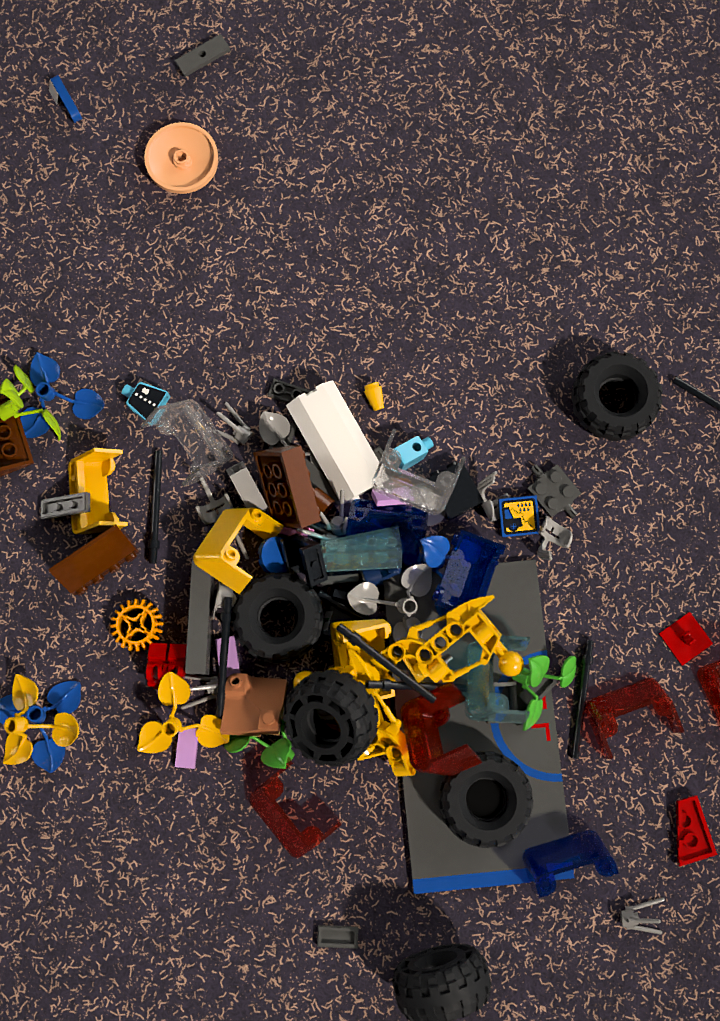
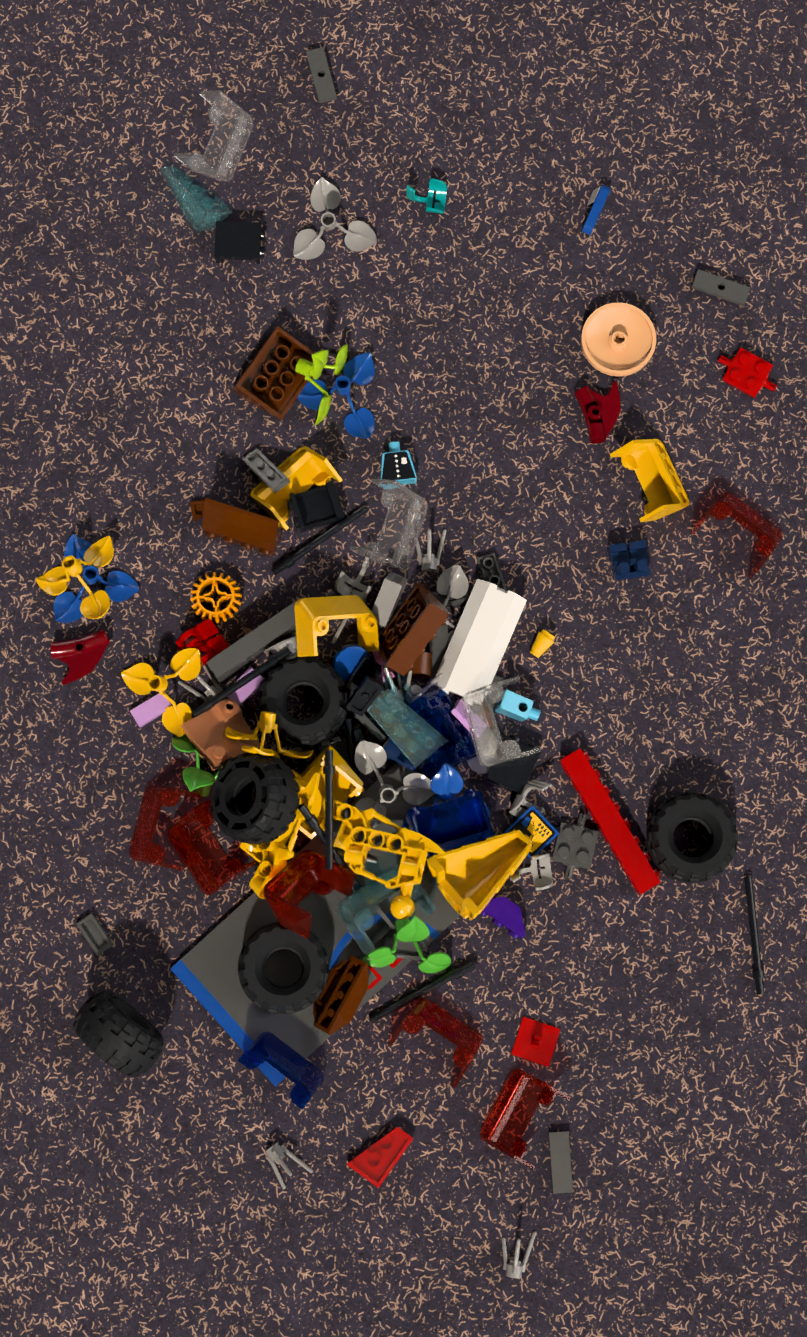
camera: 50 degrees right, 0 degrees up
none -> dark red pin [50,628,110,685]
none -> clear red windscreen [168,799,257,895]
none -> reddish brown tile [190,500,205,521]
none -> yellow plant [225,711,314,758]
none -> black panel [287,480,345,533]
none -> reddish brown wedge [313,956,369,1035]
none -> yellow cone [427,830,532,921]
none -> dark purple slope [480,896,525,940]
none -> red brick [559,748,661,896]
none -> dark red pin [574,382,621,444]
none -> dark blue hips [607,540,650,581]
none -> yellow windscreen [610,439,689,522]
none -> clear red windscreen [691,492,783,579]
none -> red plate [718,348,777,399]

